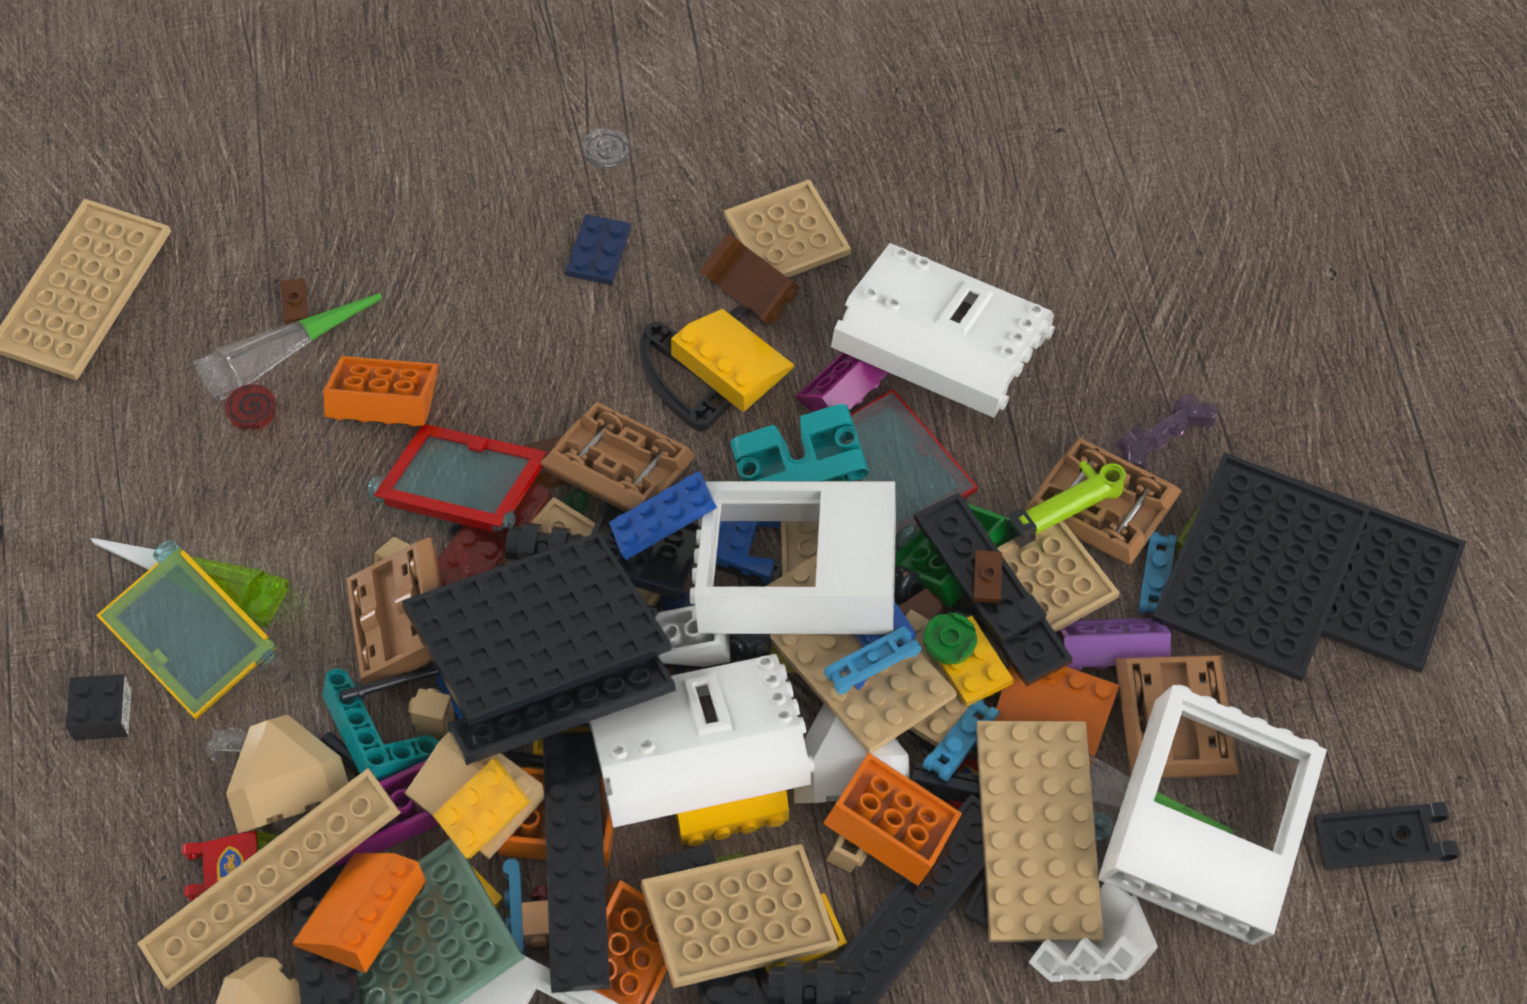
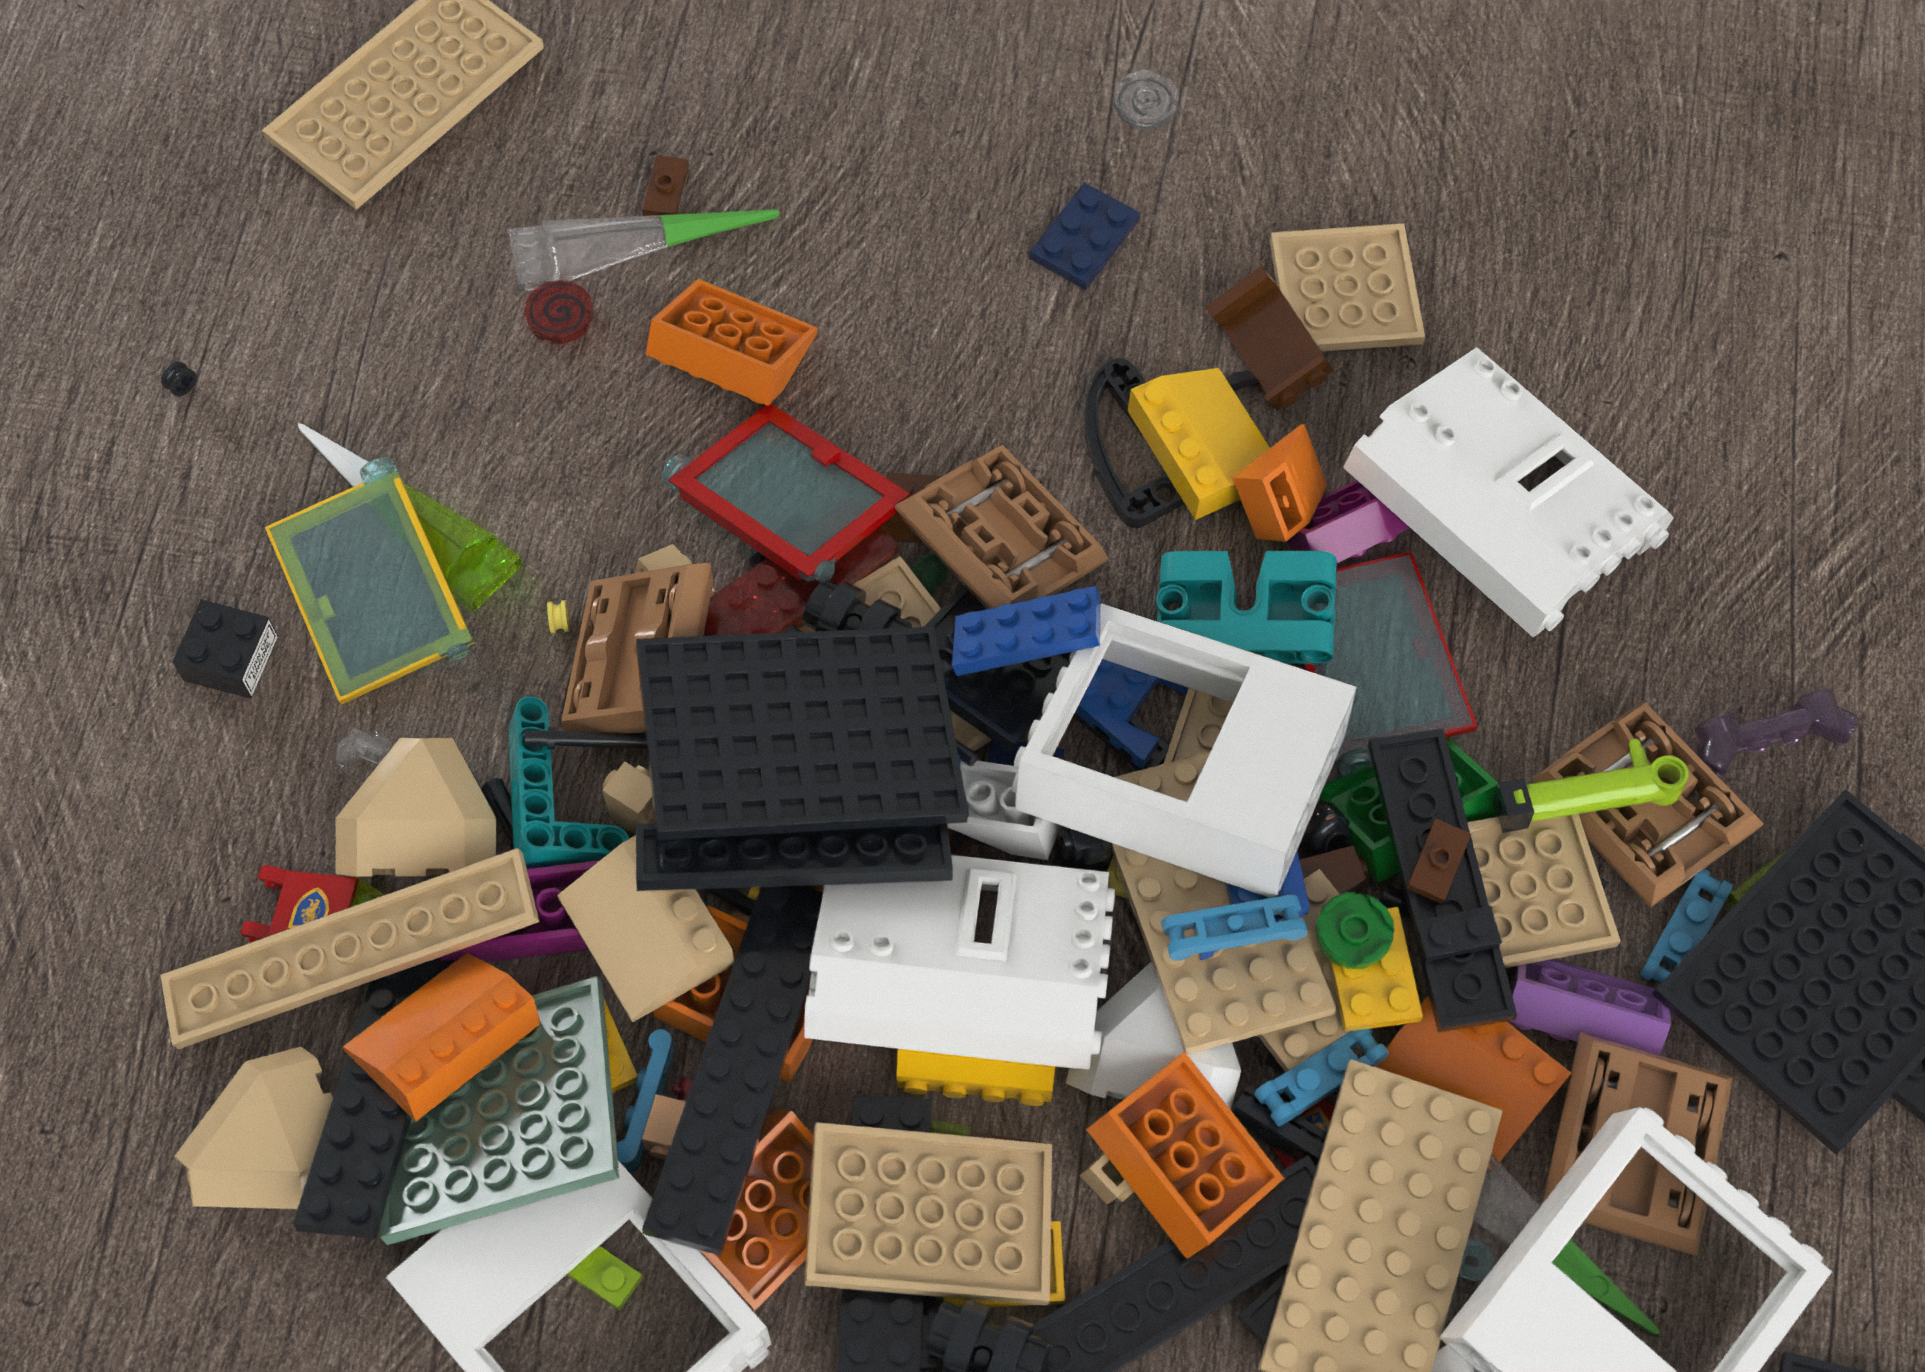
camera: 20 degrees right, 5 degrees up
yellow plate [433,759,531,858] -> none
none -> light yellow bush [547,600,570,634]
none -> orange slope [1232,424,1327,542]

